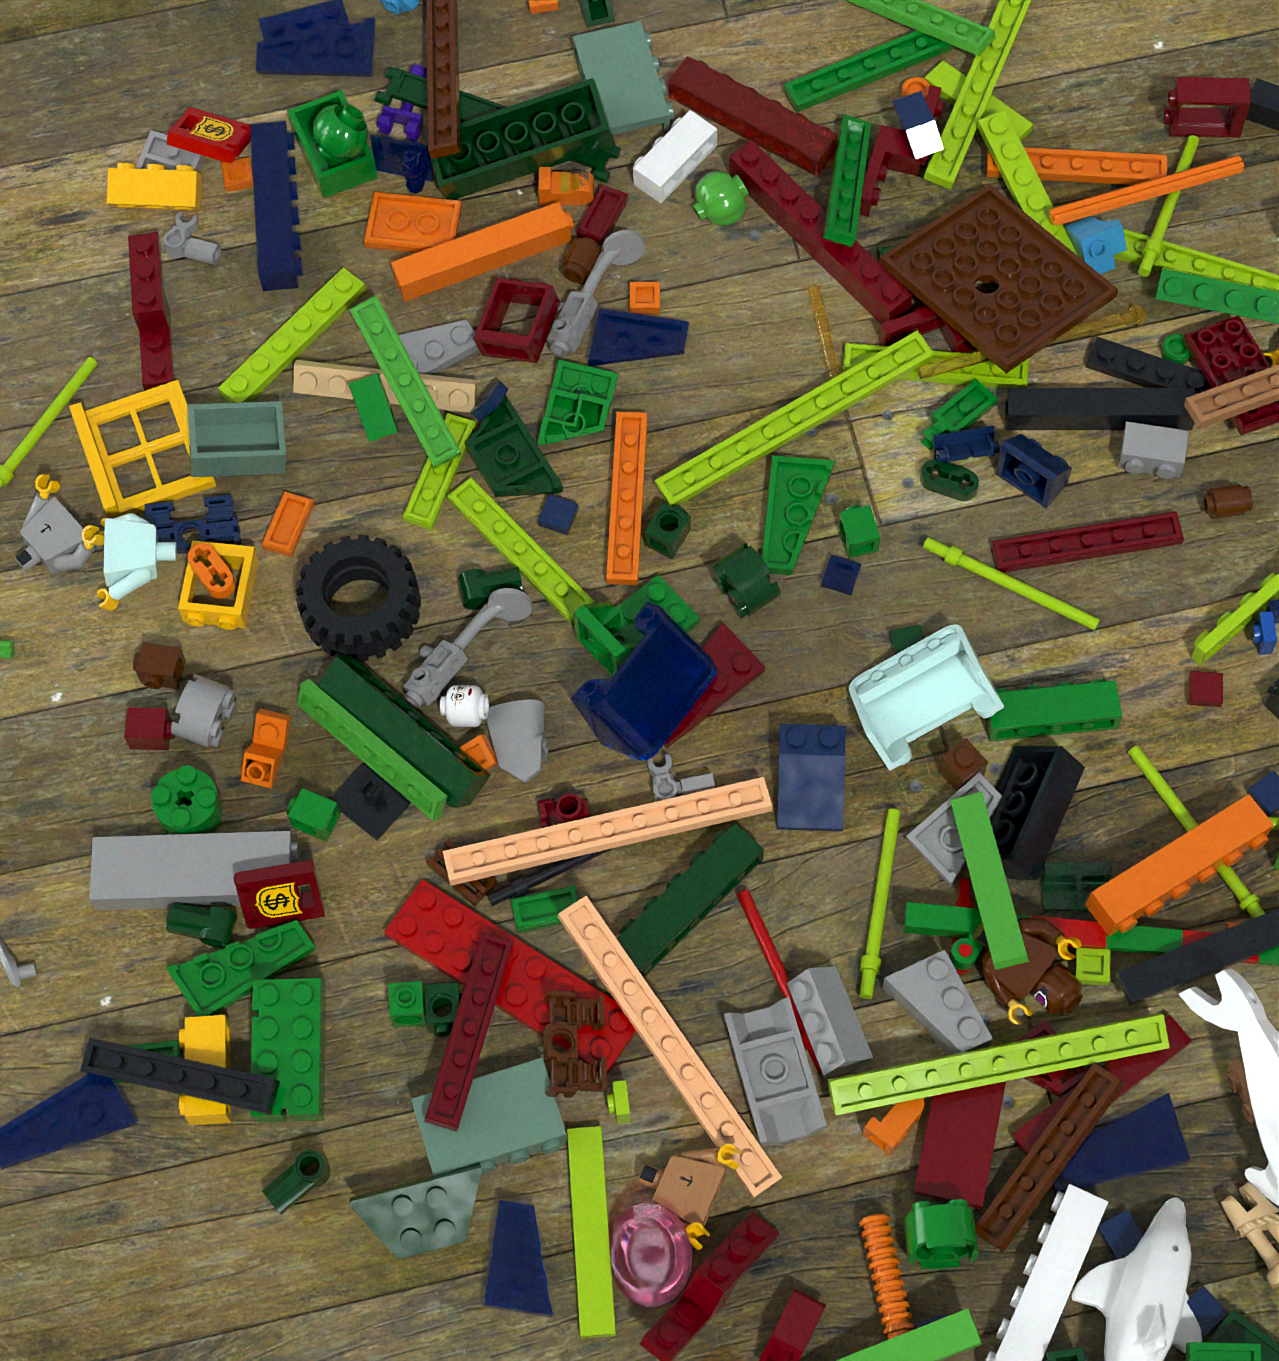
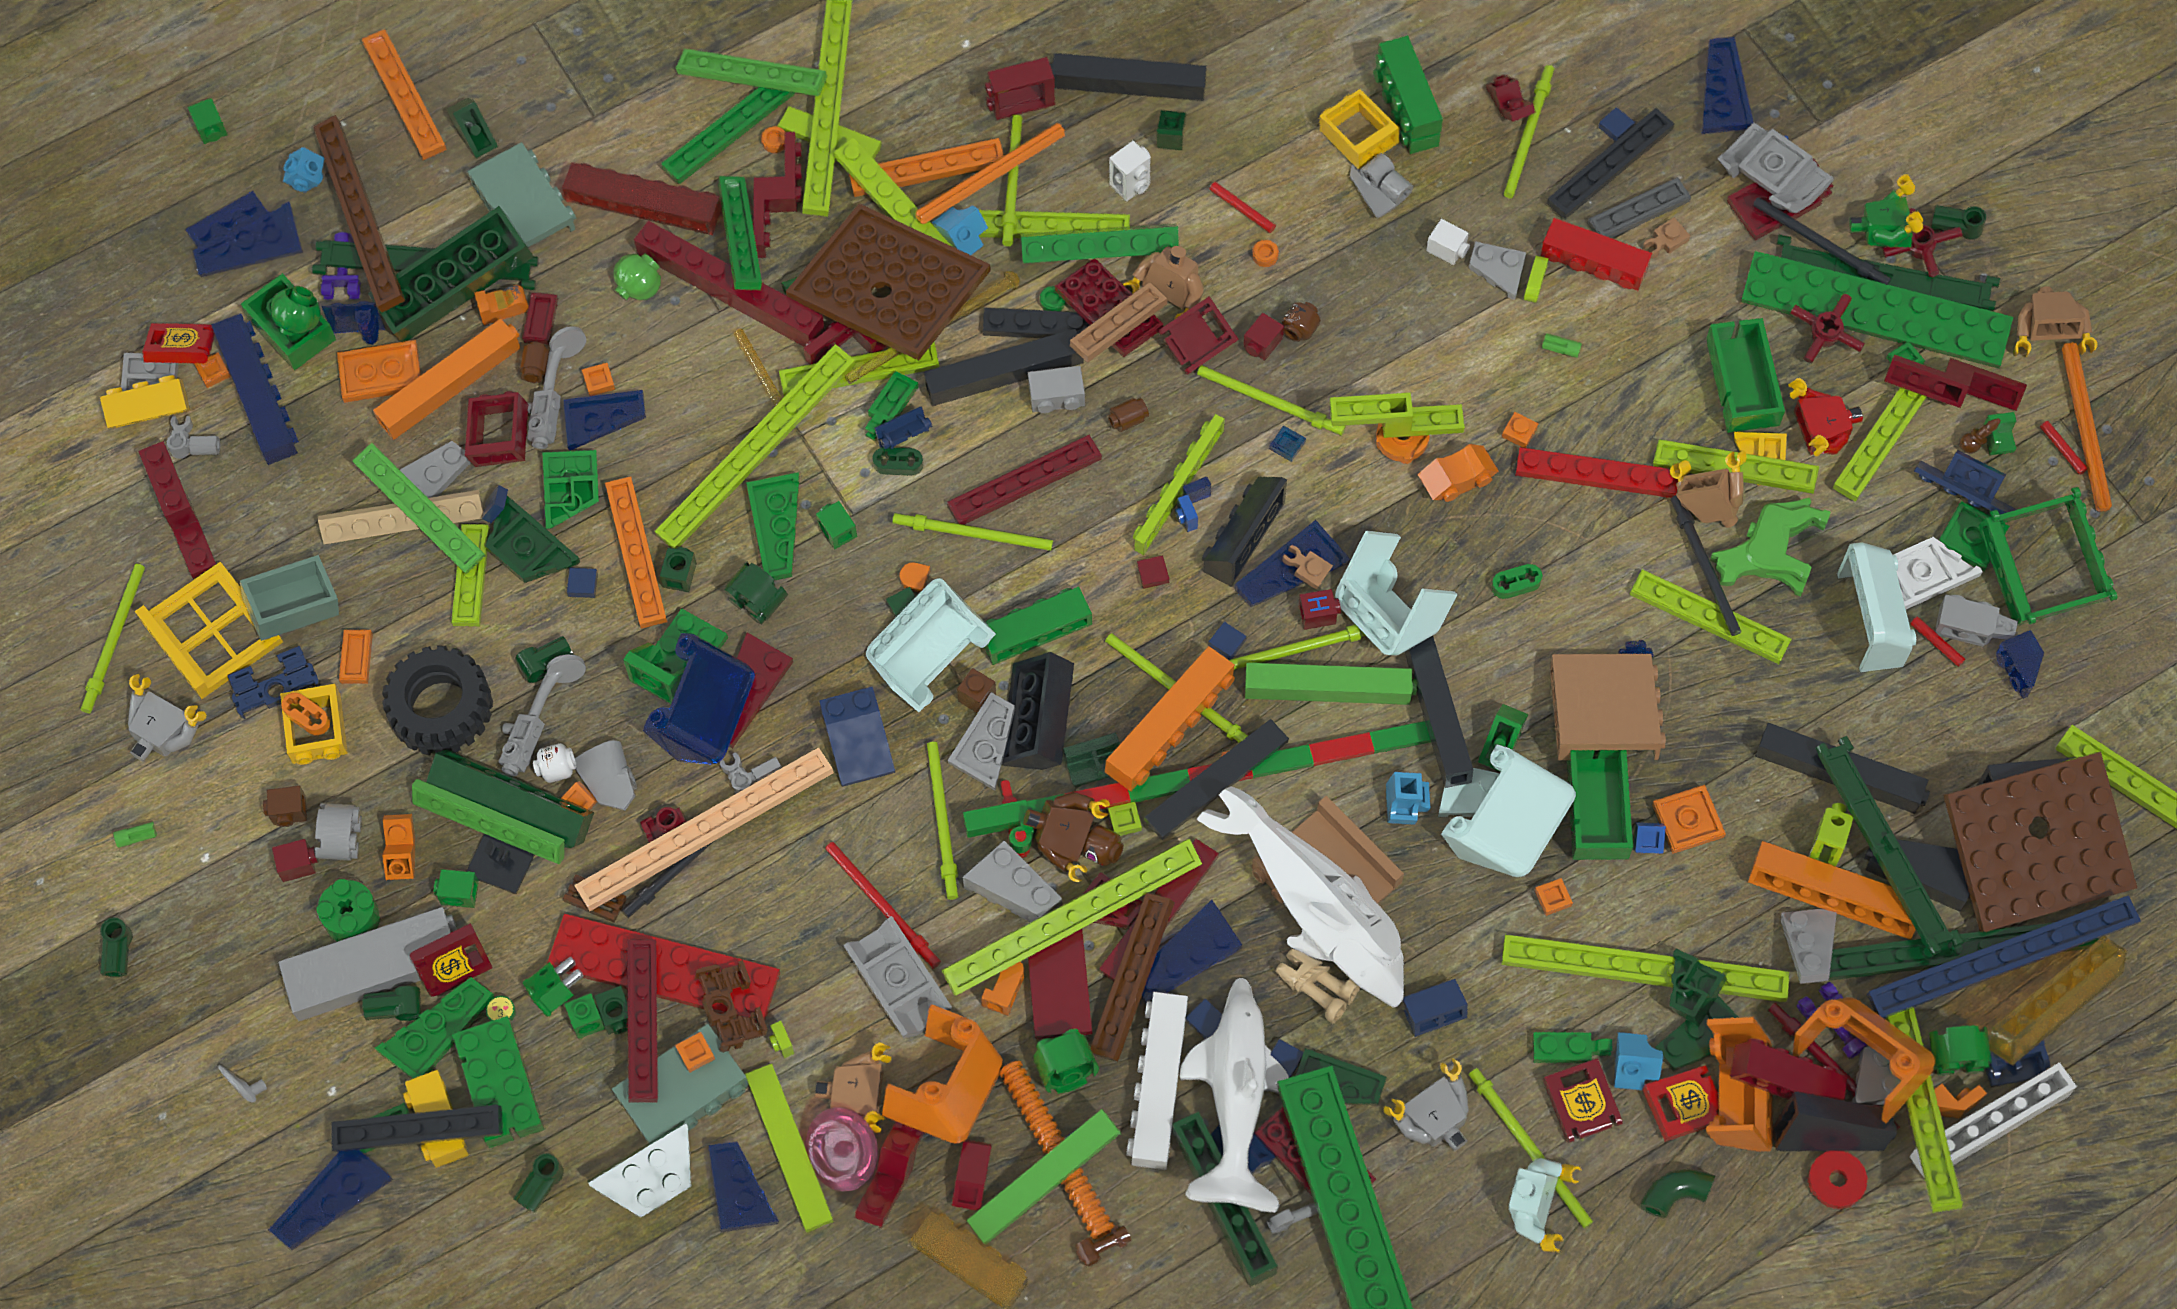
camera: 20 degrees left, 0 degrees up
light aqua torso [97,513,177,611] -> none
lime plate [218,267,366,403] -> none
green tile [348,373,399,442] -> none
lime tile [447,477,595,625] -> none
green tile [511,885,579,933] -> none
light nougat plate [558,896,782,1199] -> none
dark green brick [617,823,764,978] -> none
white brick [633,110,717,203] -> none
light grey brick [787,966,874,1076] -> none
clear blue tile [821,555,861,596] -> none
dark blue slope [892,91,944,159] -> none
bright green tile [950,792,1029,970] -> none
dark blue slope [996,434,1072,509] -> none
none -> light yellow tile [486,996,516,1022]
none -> green piece [523,957,583,1017]
none -> orange plate [675,1032,715,1073]
none -> orange windscreen [882,1004,1003,1143]
none -> orange tile [900,563,930,593]

